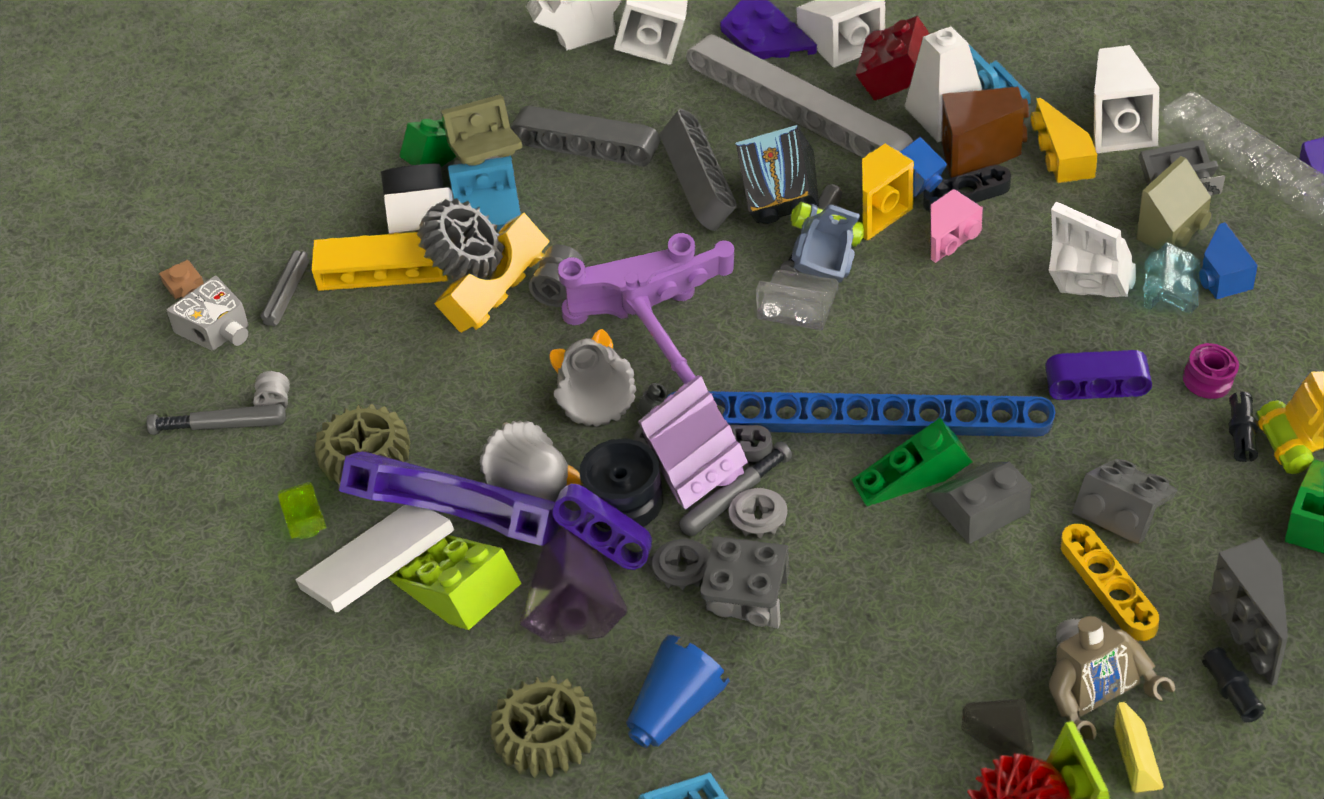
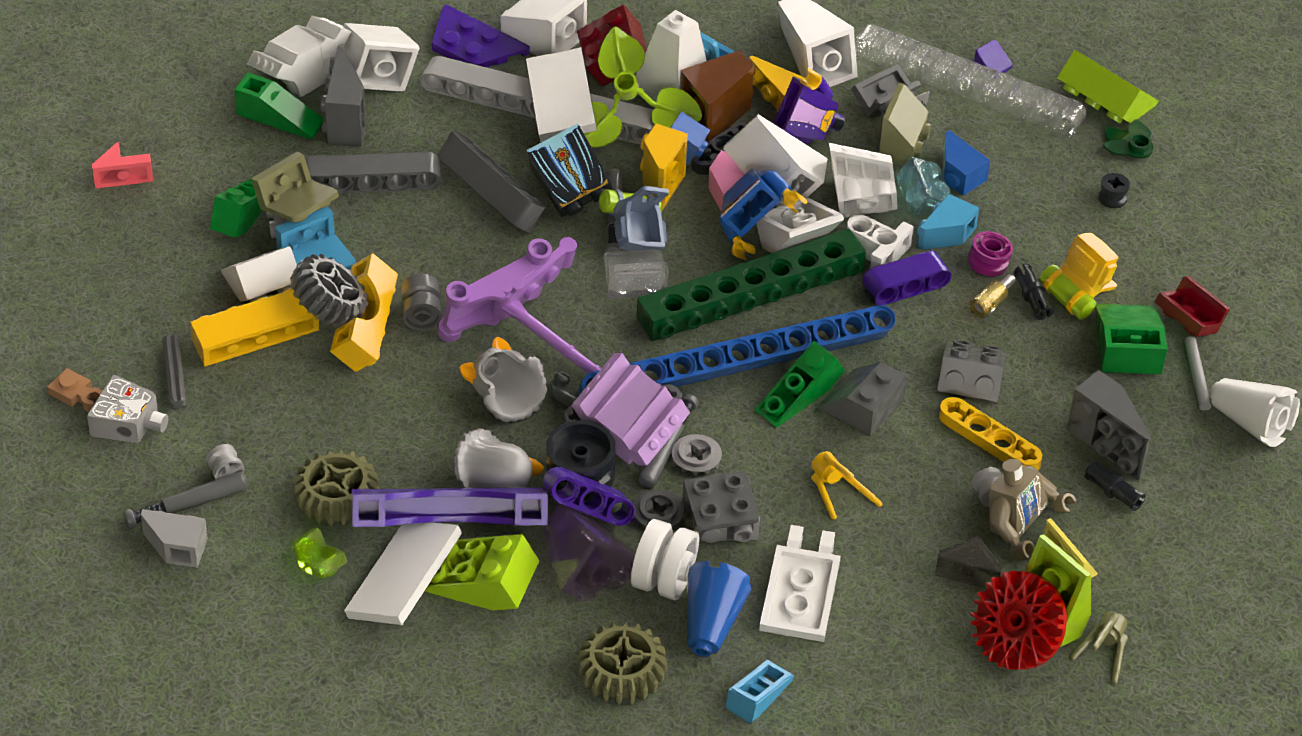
camera: 30 degrees left, 0 degrees up
black tyre [381,164,443,195] -> none
none -> coral slope [92,143,153,189]
none -> light grey slope [141,509,208,568]
none -> green slope [234,72,323,140]
none -> dark grey slope [321,46,366,147]
none -> white tile [526,47,597,142]
none -> lime plant [584,26,702,148]
none -> white wheel [631,519,699,600]
none -> dark green brick [636,228,866,341]
none -> blue torso [719,168,807,261]
none -> white slope [723,114,828,207]
none -> white slope [756,198,844,253]
none -> white tile [759,525,840,642]
none -> torso [773,68,845,144]
none -> yellow plant [811,451,882,520]
none -> white tile [847,215,913,269]
none -> dark azure slope [916,194,979,250]
none -> clear yellow piece [969,274,1015,318]

